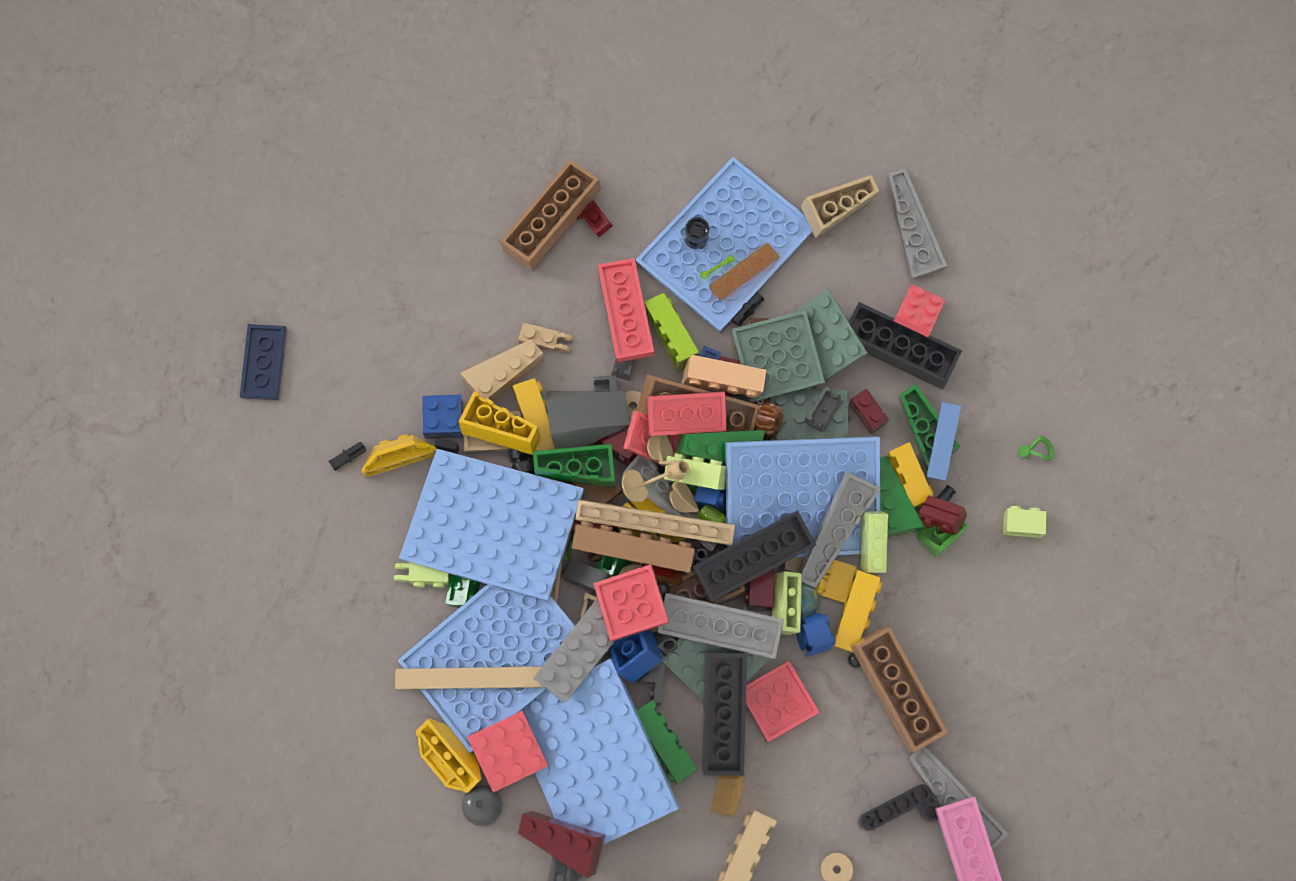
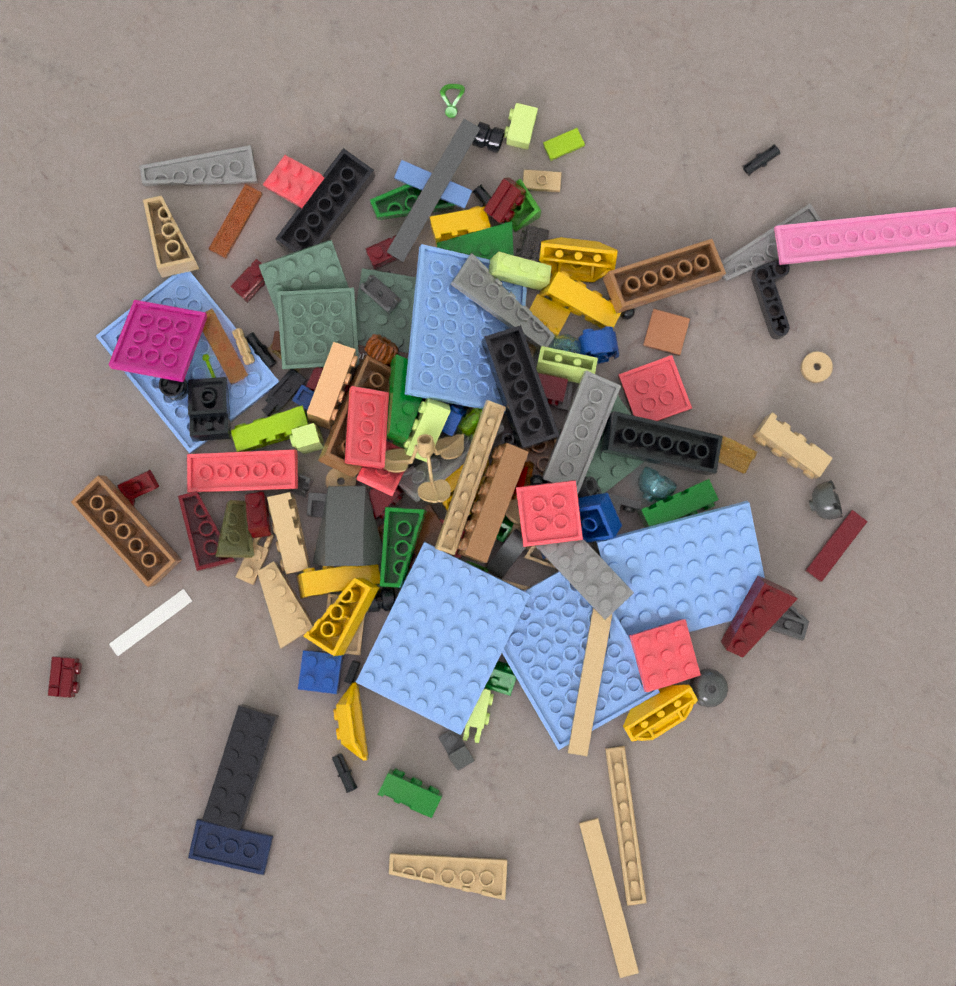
camera: 75 degrees left, 10 degrees up
none -> dark red brick [48,656,82,698]
none -> dark pink plate [108,300,208,382]
none -> white sticker [109,589,192,656]
none -> dark red wedge [178,491,236,572]
none -> black slope [188,377,231,442]
none -> black brick [202,704,279,831]
none -> clear orange tile [209,184,263,259]
none -> olive wing [216,500,254,558]
none -> dark red brick [230,259,265,303]
none -> tan axle [232,328,255,365]
none -> dark red brick [245,492,271,538]
none -> black hinge [262,369,307,416]
none -> tan wedge [267,492,311,575]
none -> yellowish green brick [290,423,325,455]
none -> green wedge [377,768,442,818]
none -> dark grey tile [387,119,480,262]
none -> tan wing [389,853,507,900]
none -> dark grey slope [438,730,475,771]
none -> black wheel [472,122,505,153]
none -> clear smoke brick [516,225,549,263]
none -> tan plate [523,170,561,192]
none -> yellow wedge [539,237,618,282]
none -> lime tile [543,128,585,161]
none -> tan tile [579,818,639,978]
none -> tan tile [605,746,647,906]
none -> clear light blue cylinder [638,466,677,502]
none -> nougat tile [643,309,690,356]
none -> black pin [742,144,781,176]

